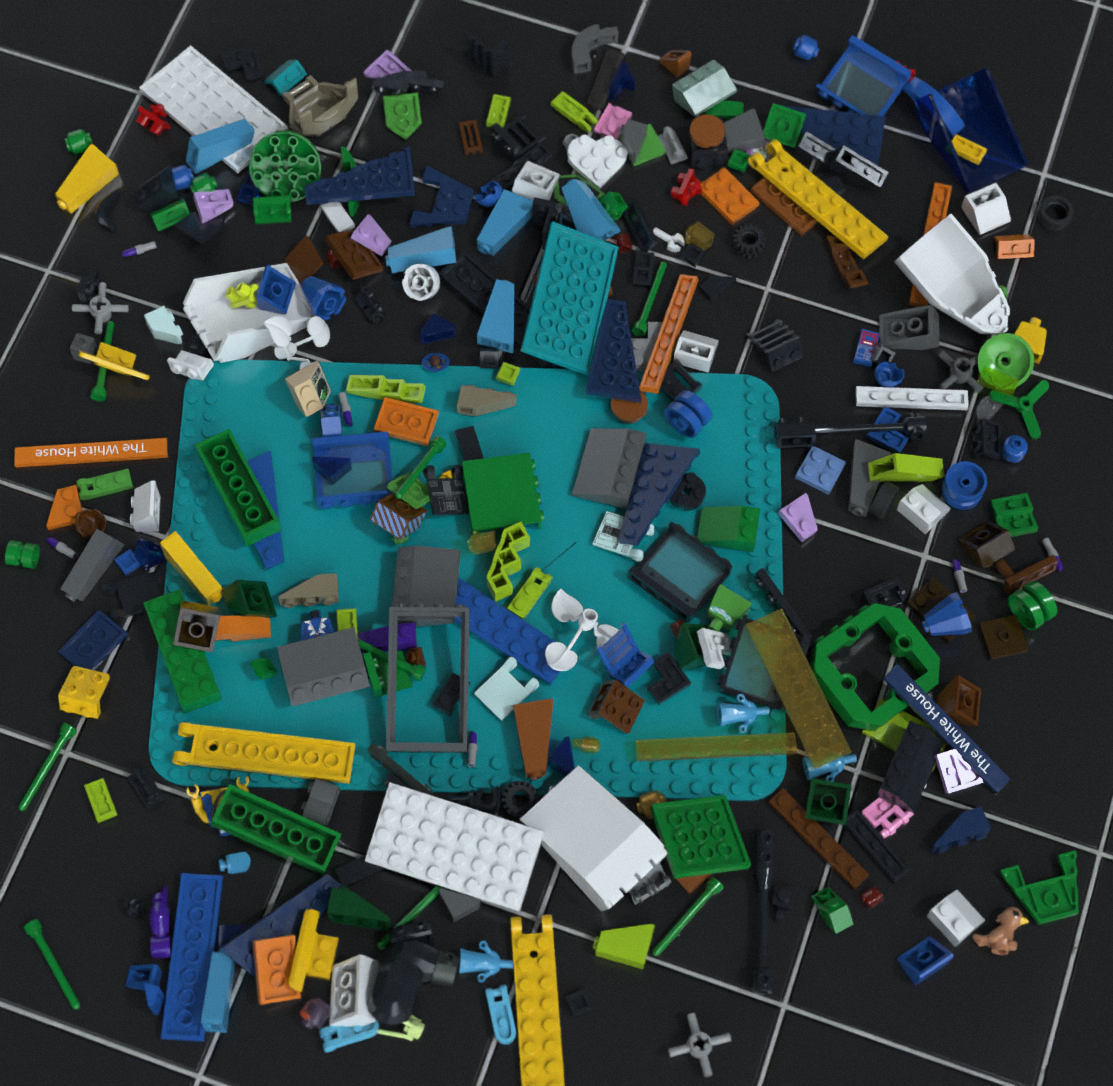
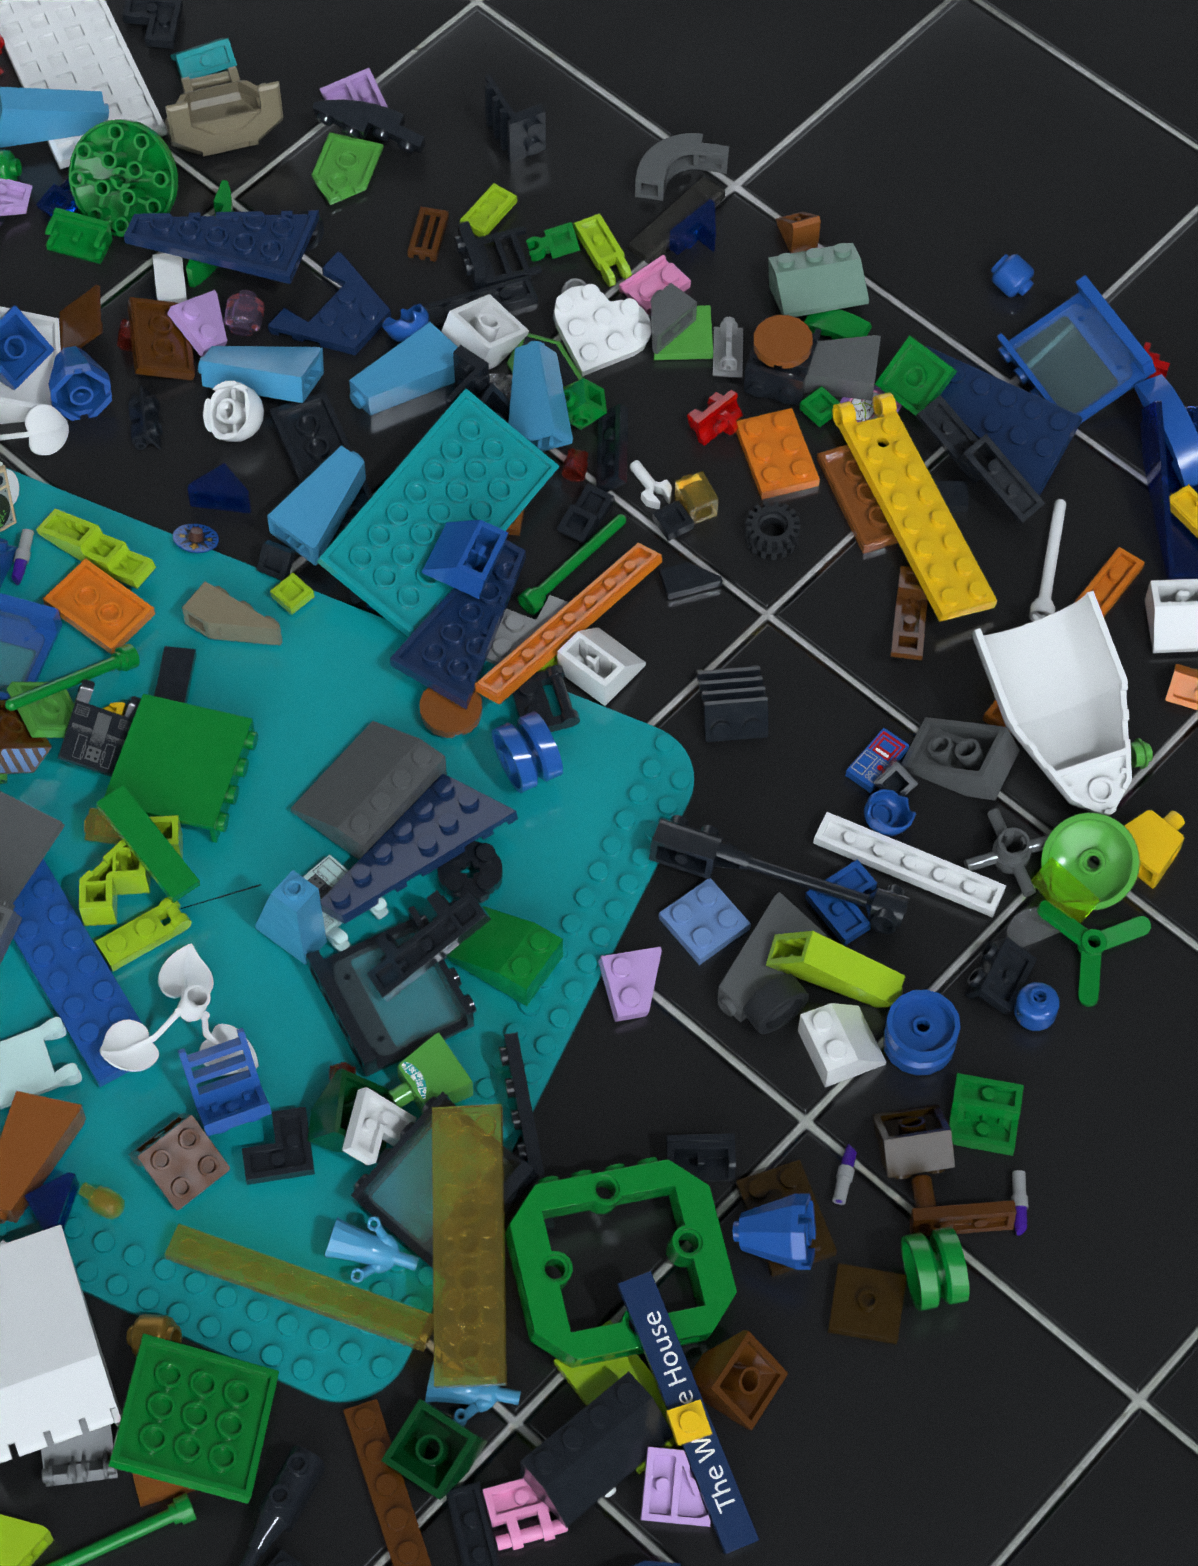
camera: 25 degrees right, 5 degrees down
none -> green tile [96,785,200,903]
none -> clear purple head [224,290,265,337]
none -> dark azure slope [255,870,327,965]
none -> black hinge [367,890,491,1002]
none -> blue slope [422,520,509,599]
none -> green plate [526,222,580,261]
none -> yellow plate [666,1399,712,1447]
none -> white piece [1029,499,1066,622]

